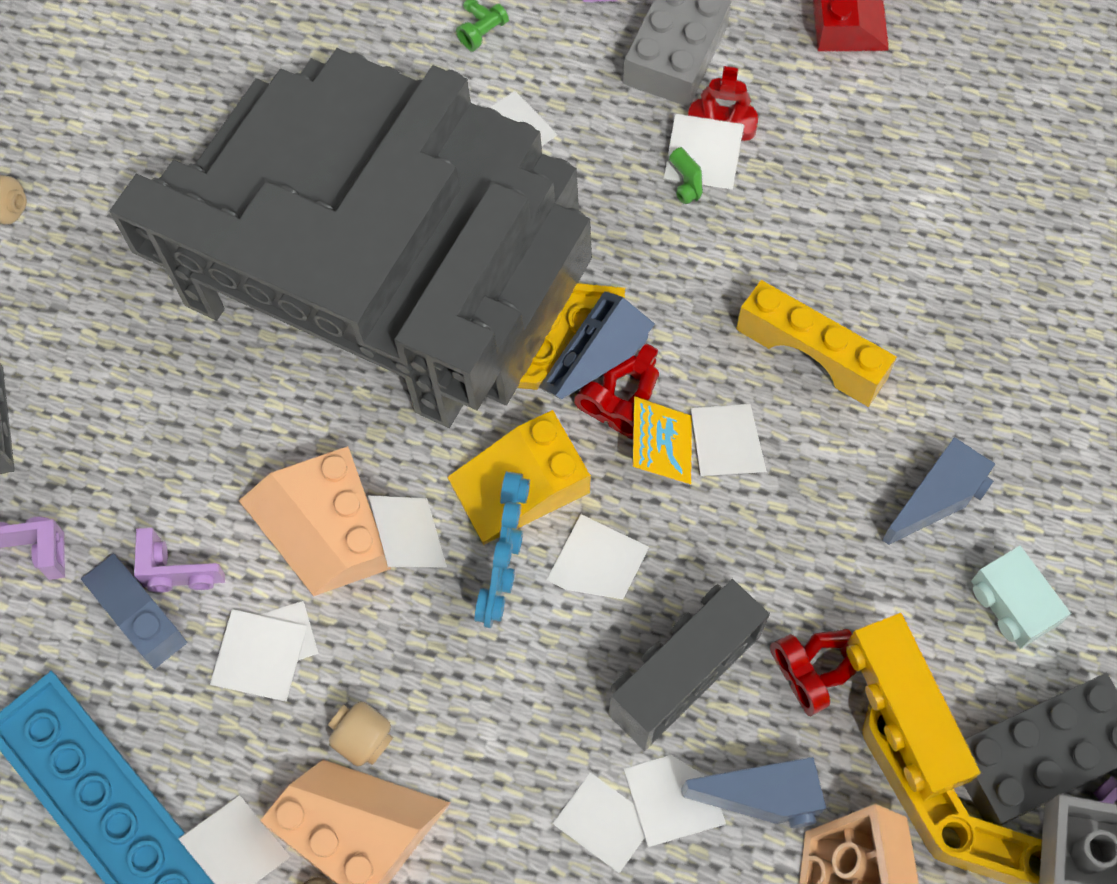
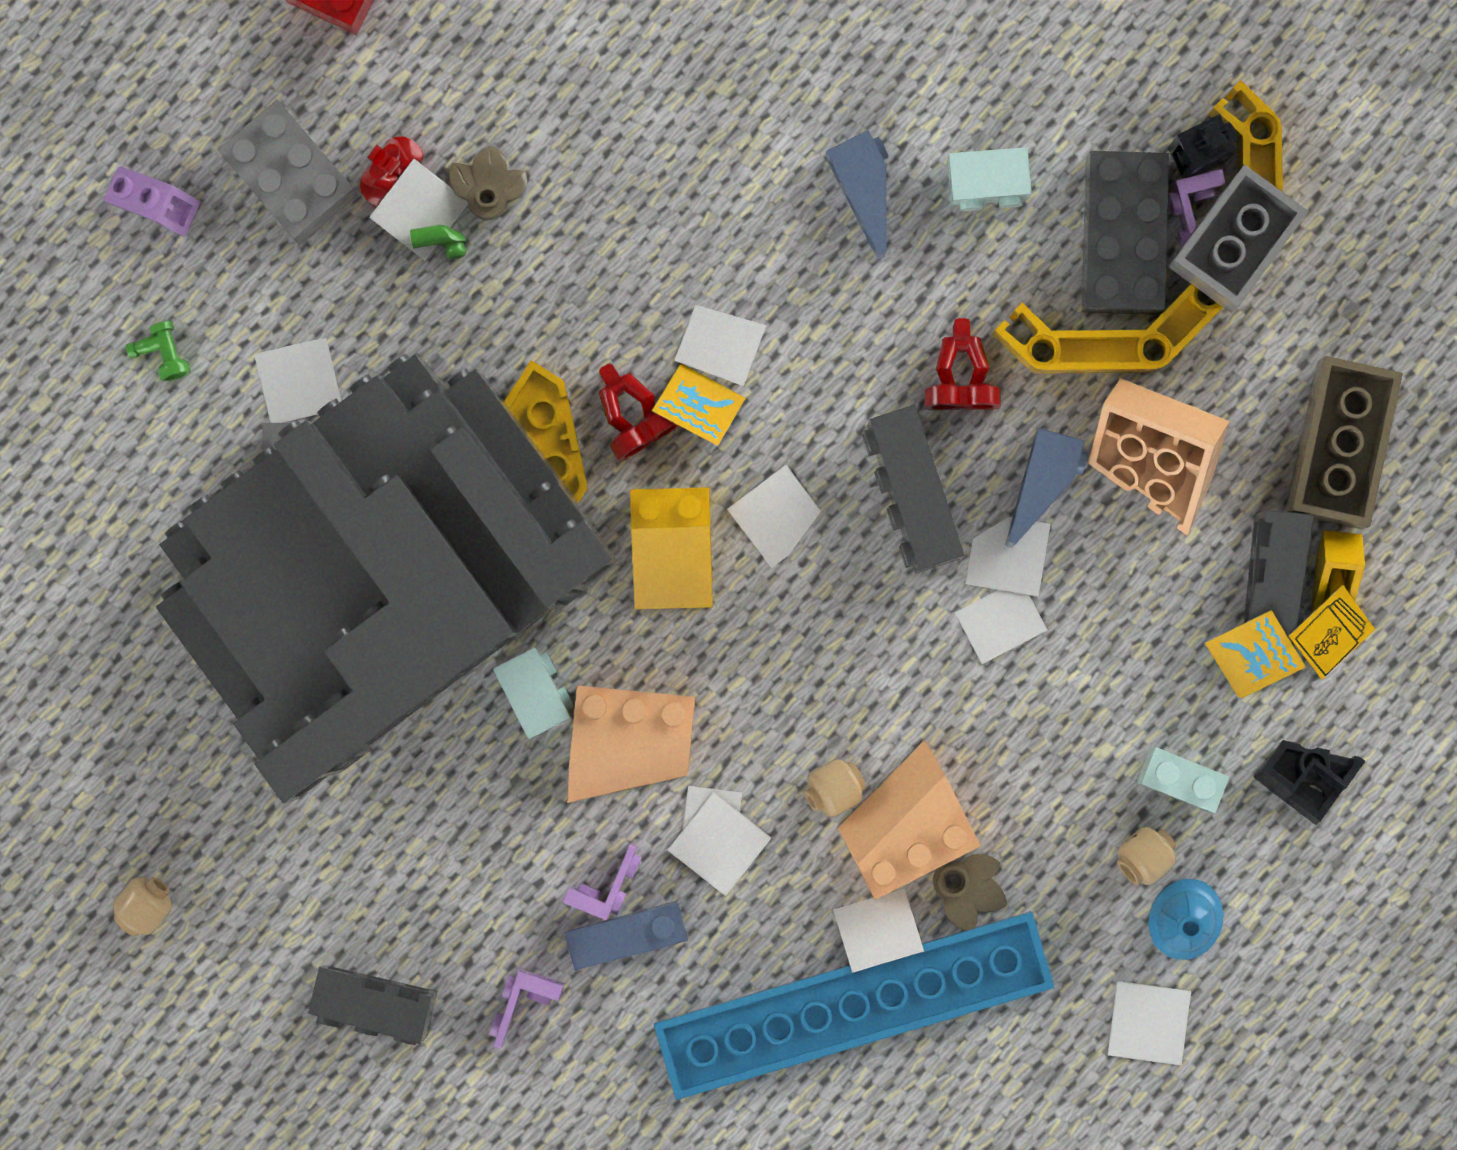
camera: 65 degrees left, 20 degrees up
white sticker [369,496,447,568] -> none
dark azure plant [474,471,530,629] -> none
sand blue slope [539,291,655,399] -> none
yellow arch [736,280,897,407] -> none
yellow brick [847,612,981,801] -> none
none -> dark tan plate [449,146,527,220]
none -> light aqua brick [493,647,575,739]

